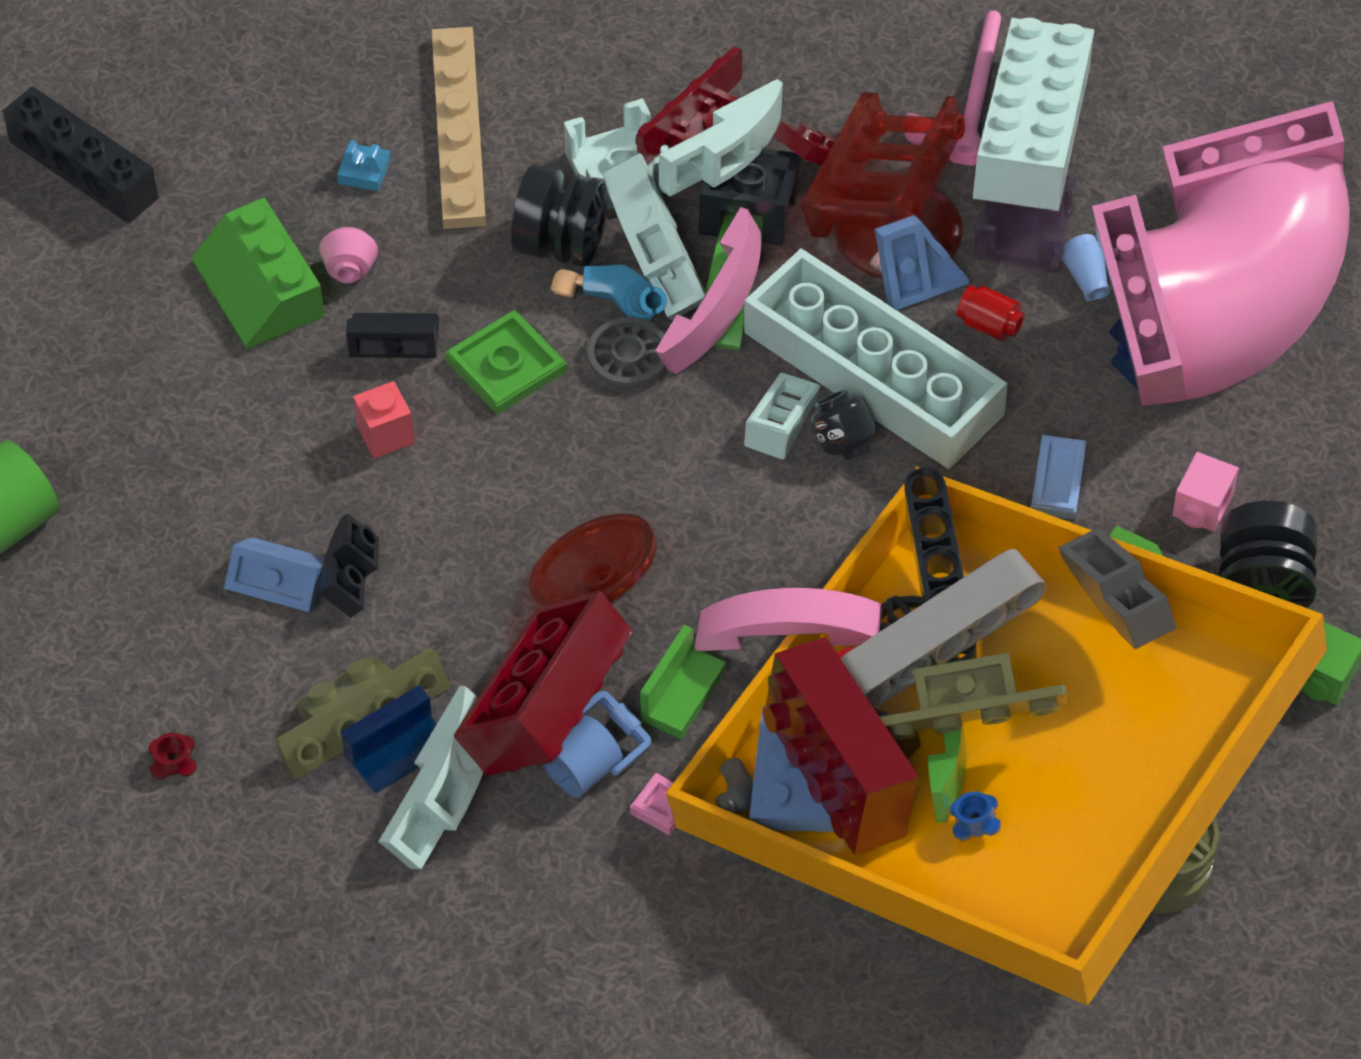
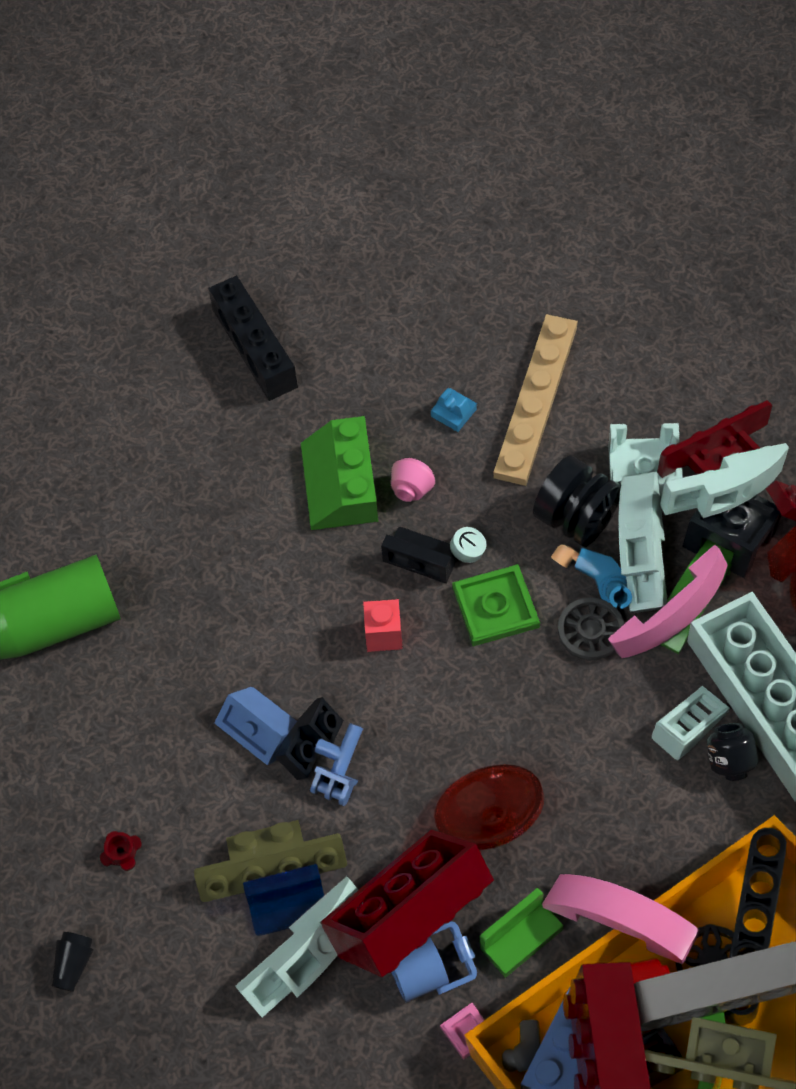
camera: 25 degrees right, 5 degrees up
none -> black cone [52,932,94,992]
none -> medium blue arm [310,723,363,806]
none -> light aqua tile [450,527,486,563]

